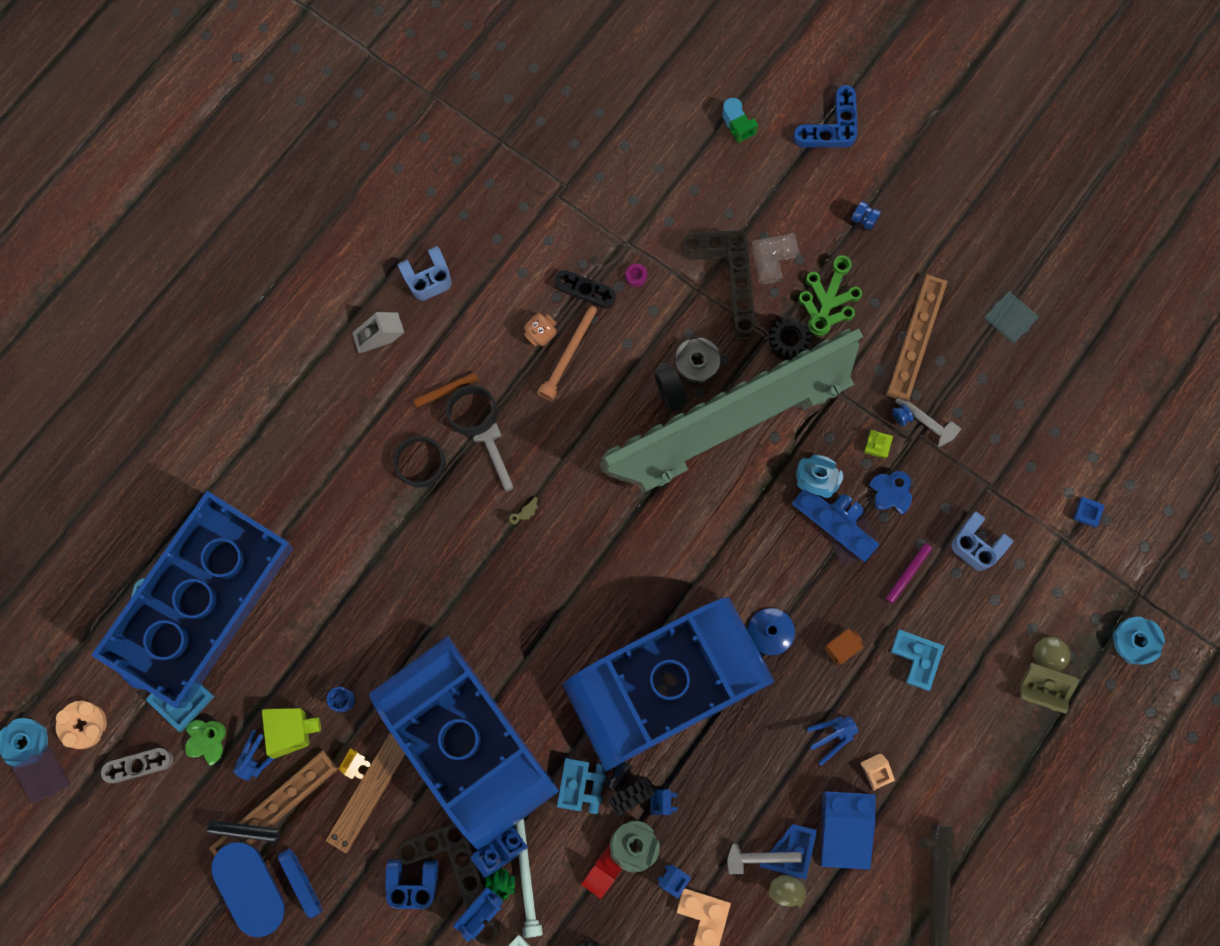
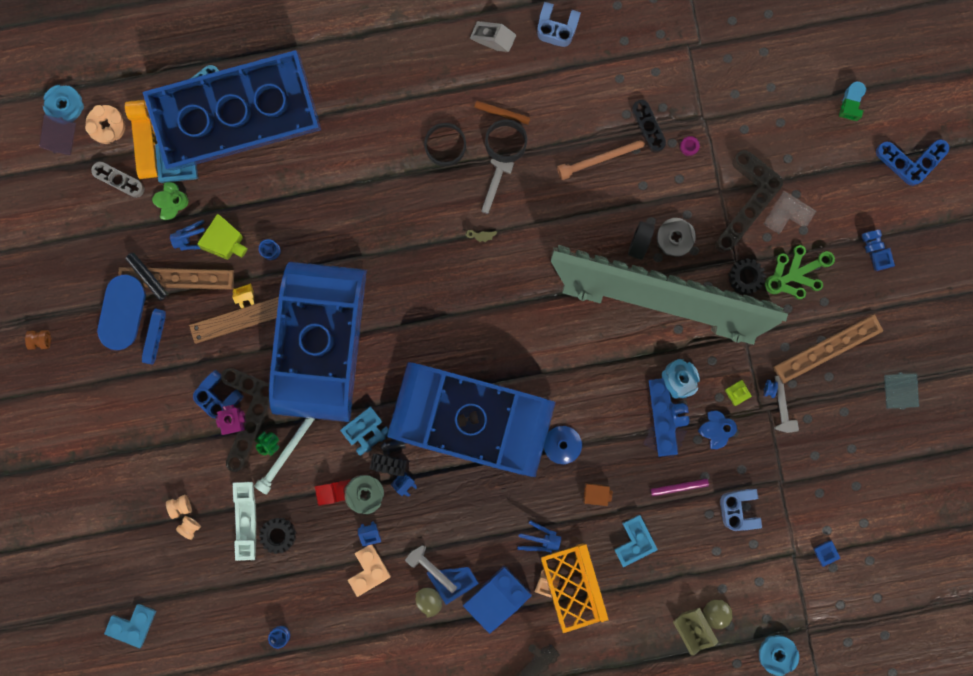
camera: 40 degrees right, 10 degrees up
blue hinge [453,887,503,942] -> none
blue slope [471,827,528,878] -> none
nougat head [524,313,557,346] -> none
none -> light orange beam [125,100,158,179]
none -> magenta brick [216,405,246,435]
none -> light orange fence [540,543,609,633]
none -> blue tile [870,248,895,271]

